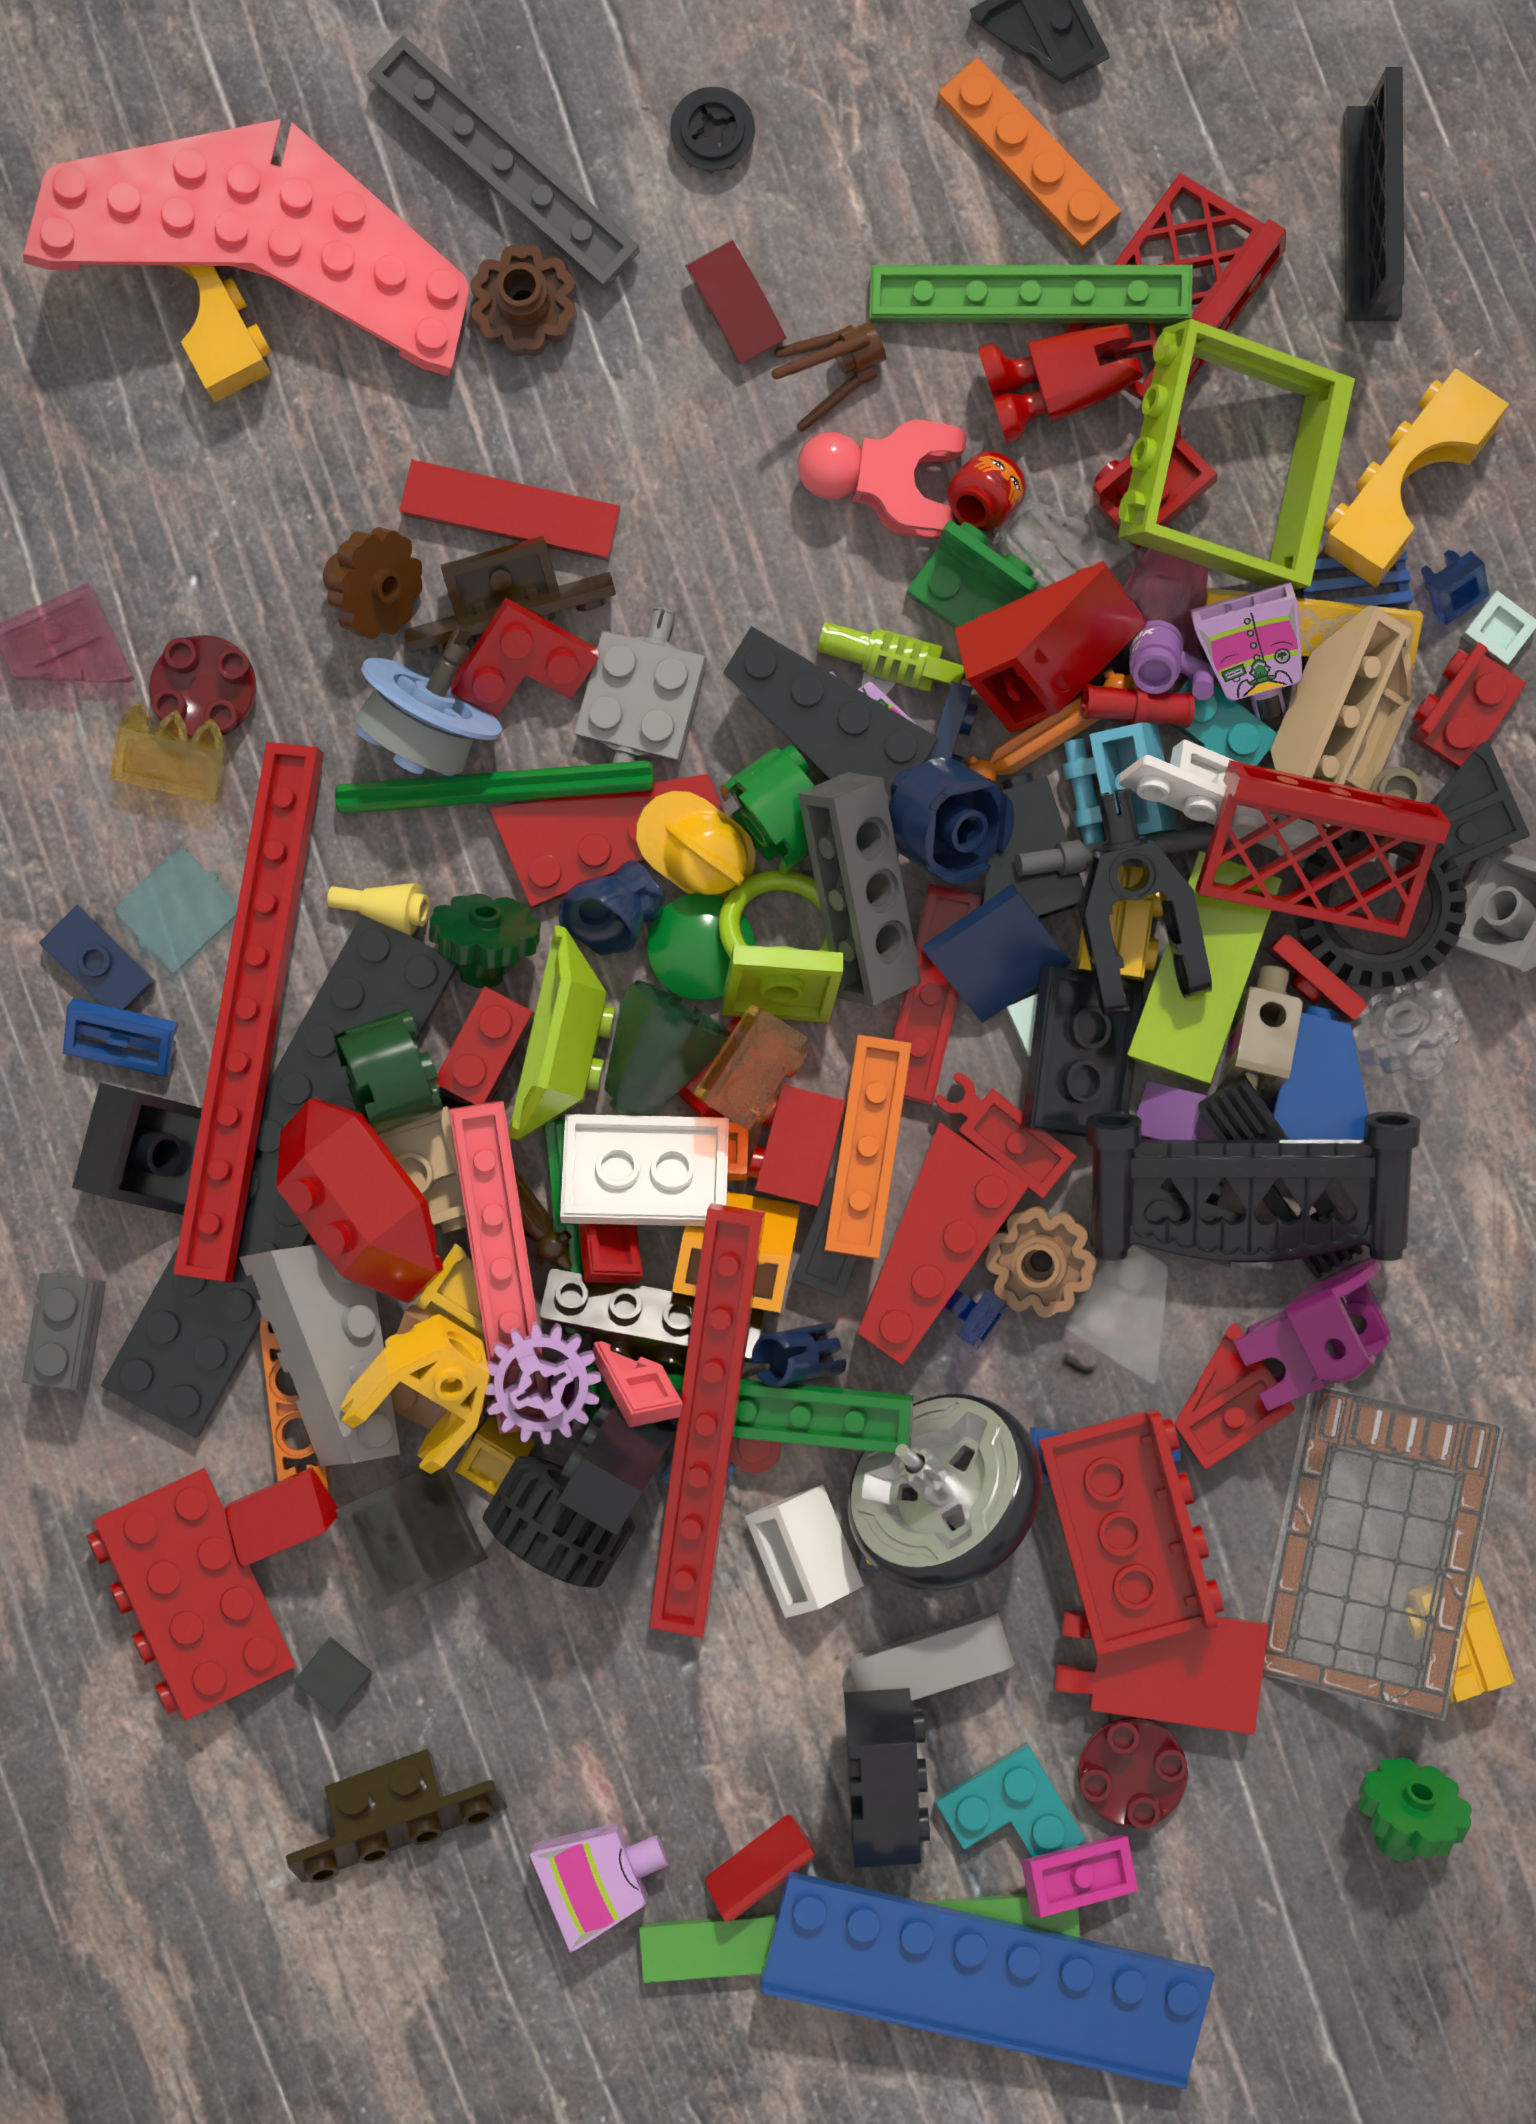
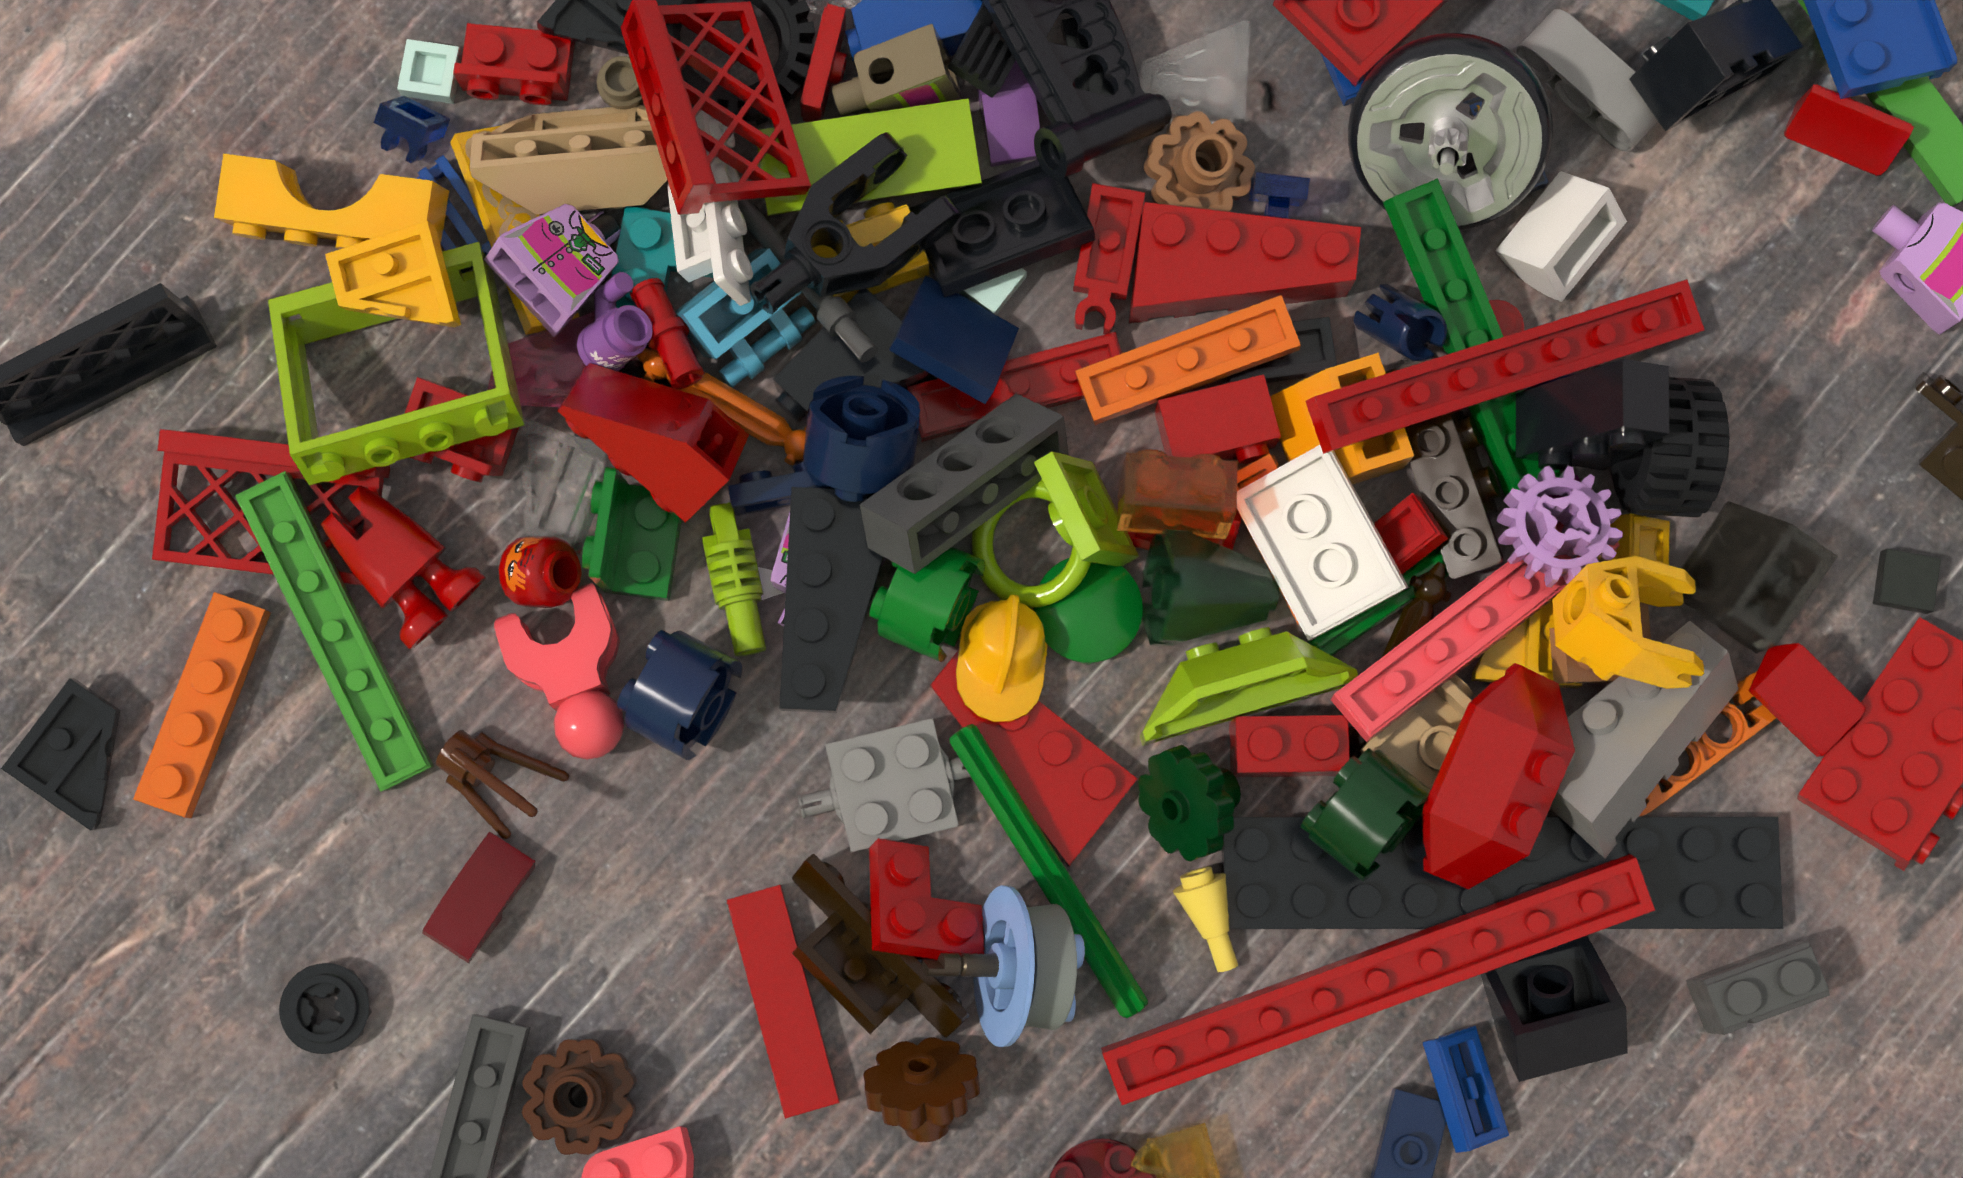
camera: 120 degrees left, 5 degrees down
clear light blue piece [113,845,238,974] -> none
dark blue hair [559,860,665,955] -> none
coral tile [592,1341,683,1428] -> none
none -> yellow wing [325,221,461,327]
none -> dark blue brick [617,630,742,760]

